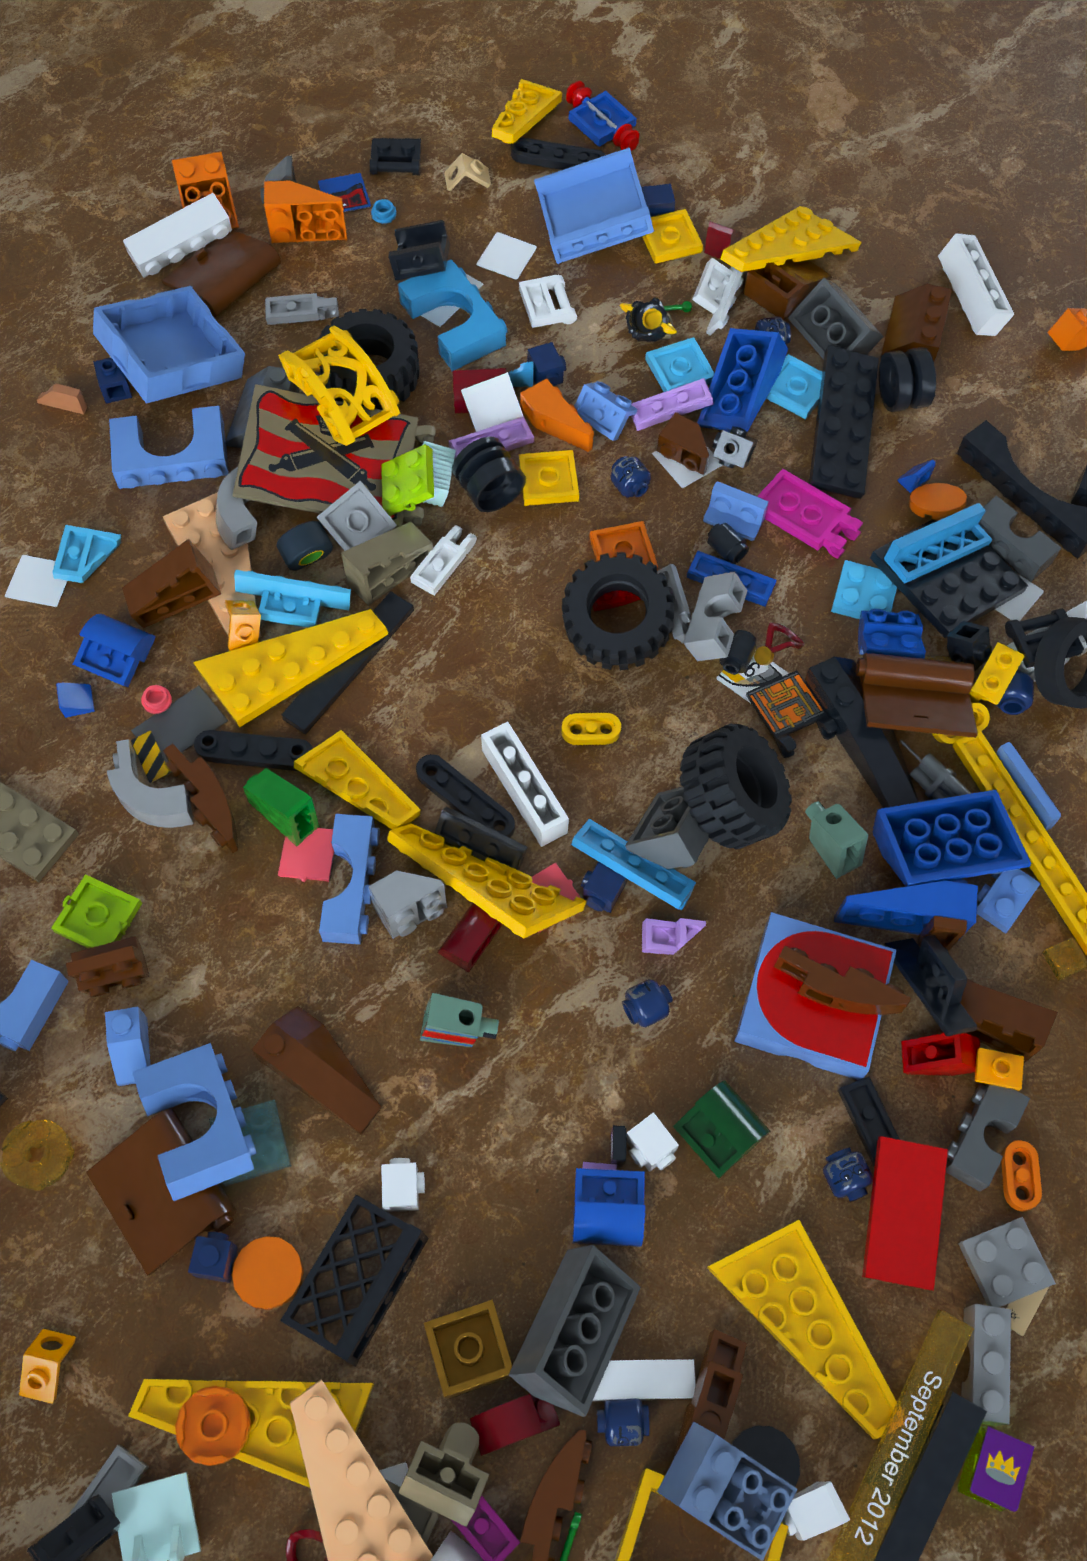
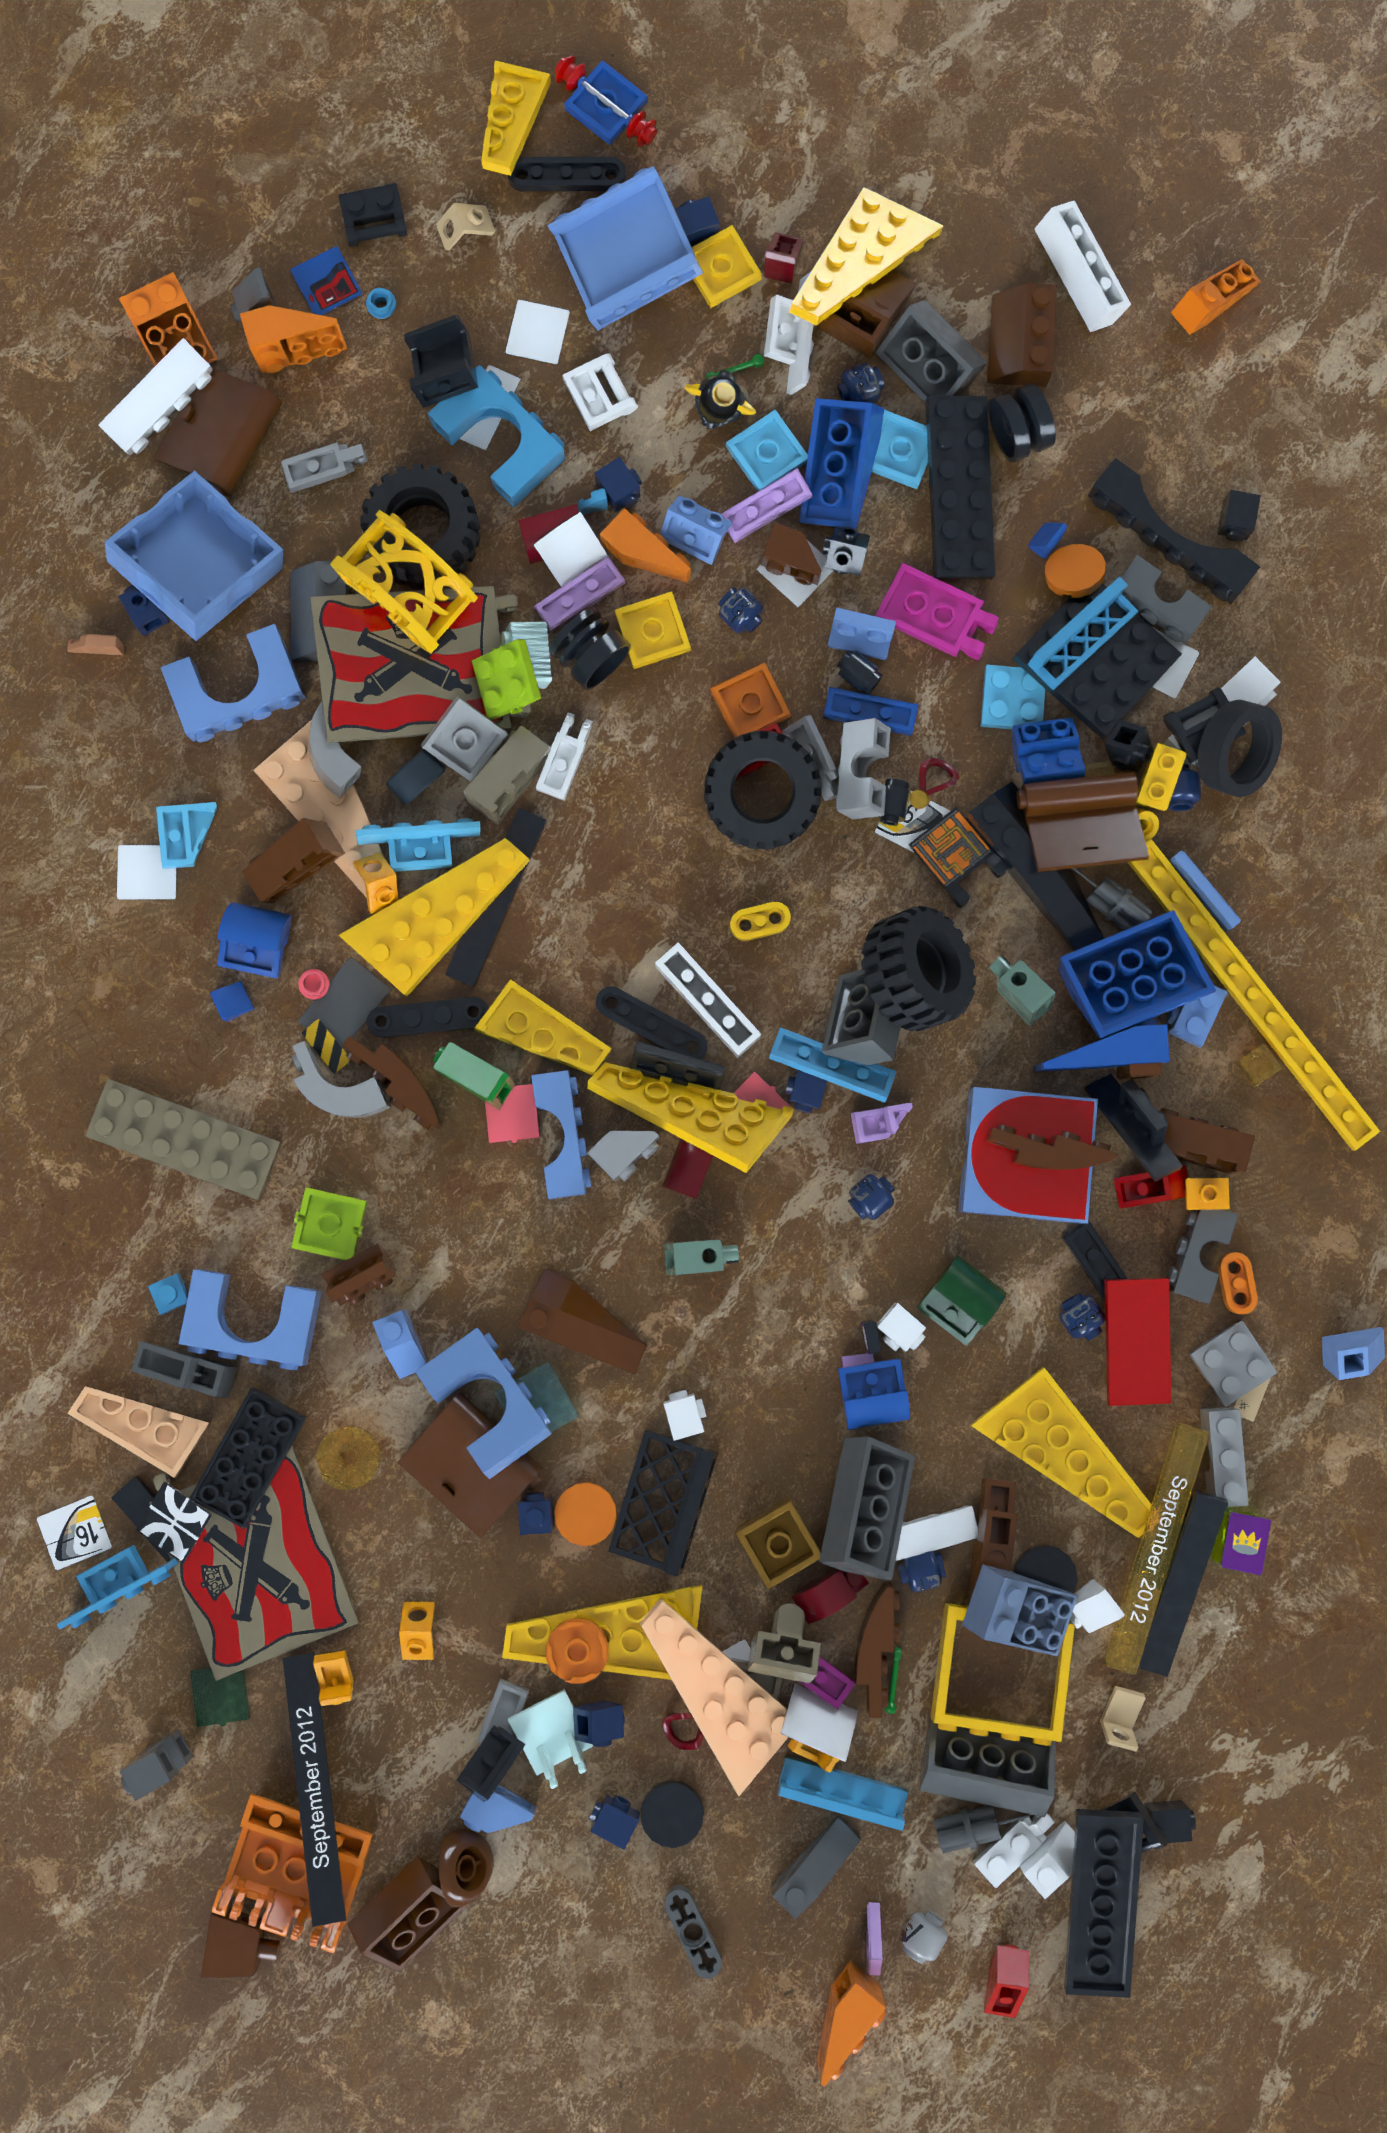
camera: 10 degrees left, 20 degrees up
none -> dark blue brick [573,1700,625,1747]

